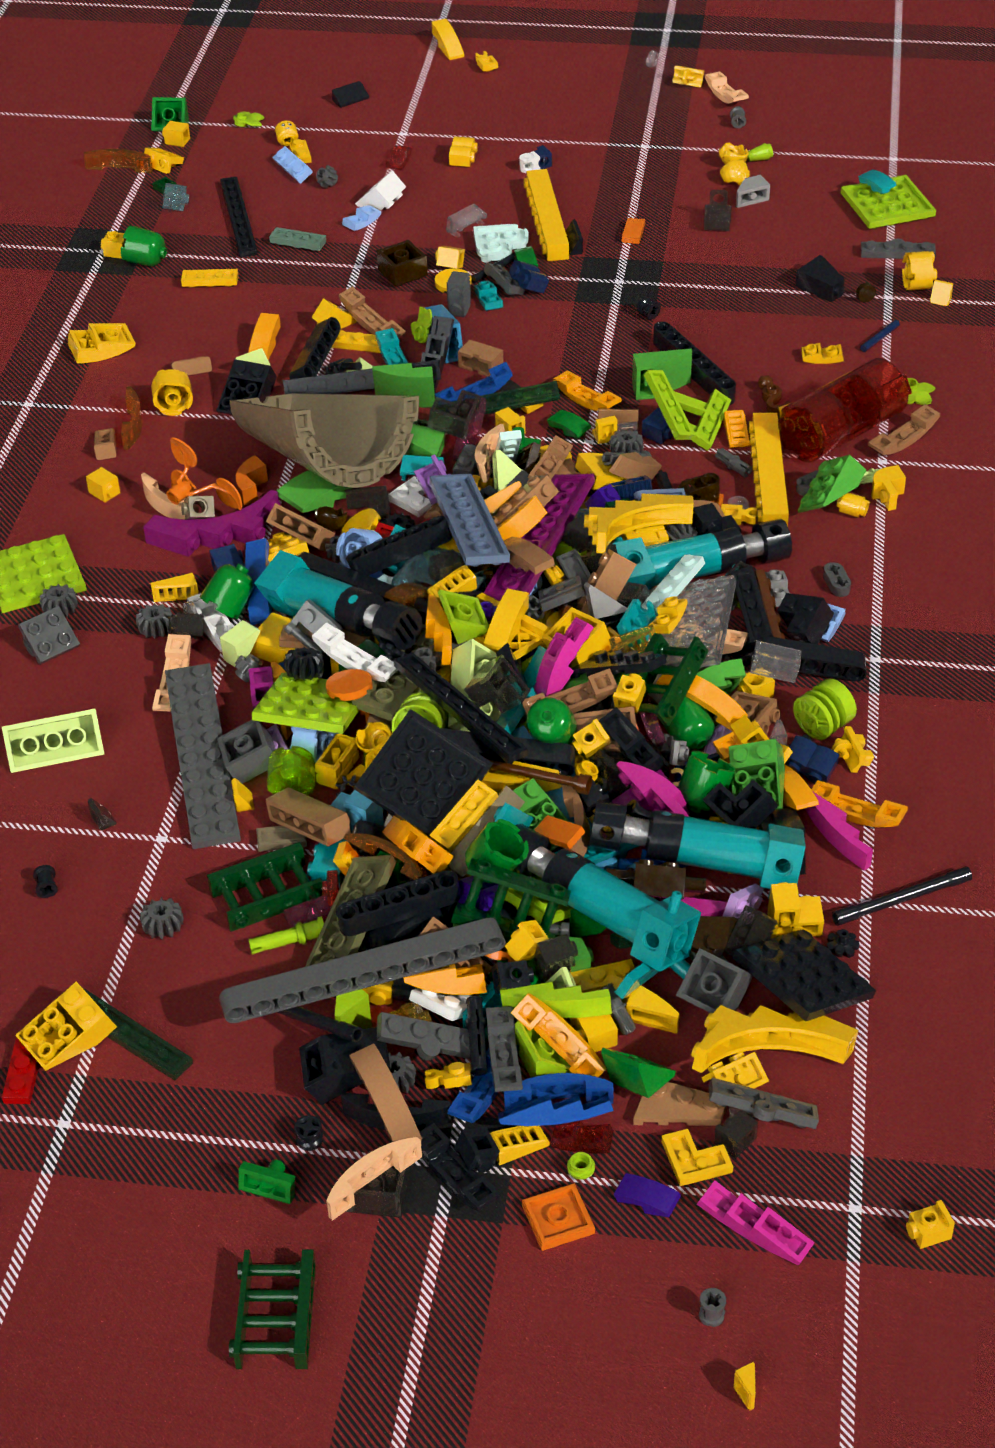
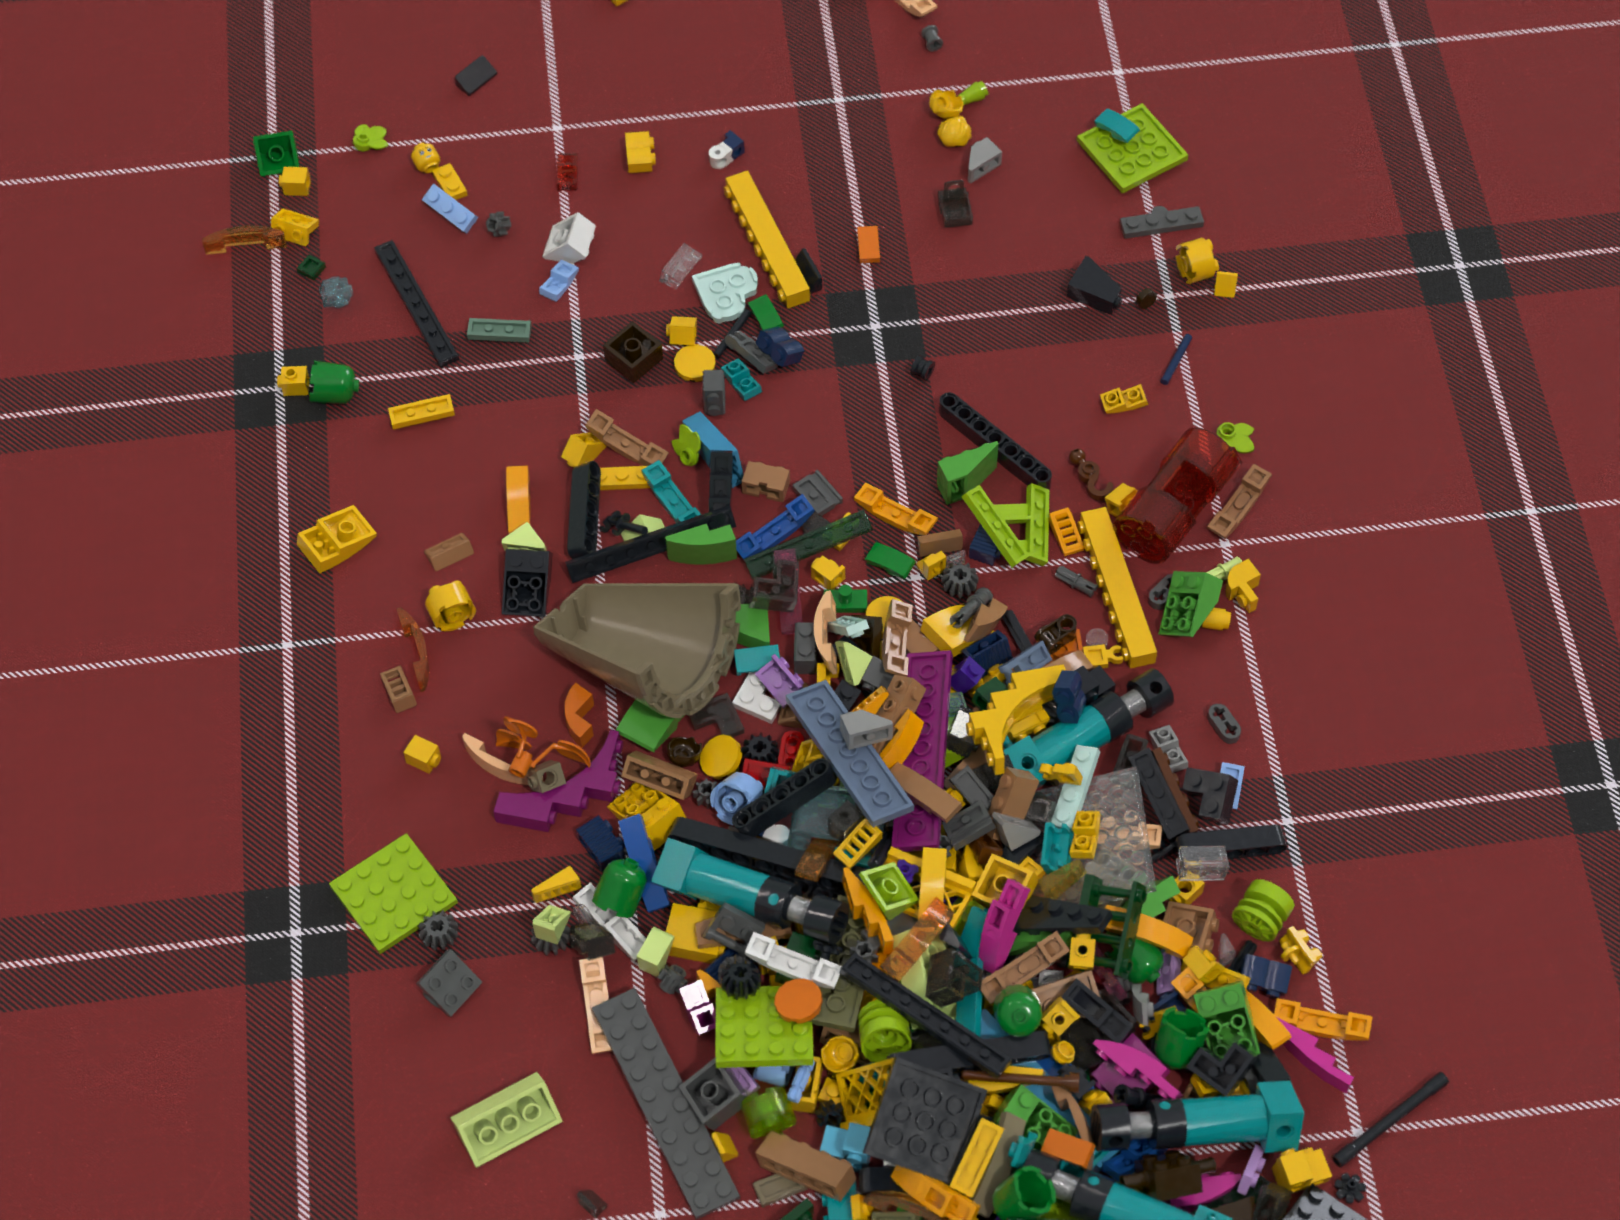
camera: 15 degrees left, 15 degrees up
none -> yellowish green slope [533,905,571,945]
none -> light blue axle [787,1059,815,1103]
none -> dark grey plate [793,469,843,518]
none -> light grey slope [840,710,893,750]
none -> clear orange slope [880,897,954,982]
none -> yellow plate [1039,763,1083,785]
none -> dark blue brick [1052,670,1086,724]

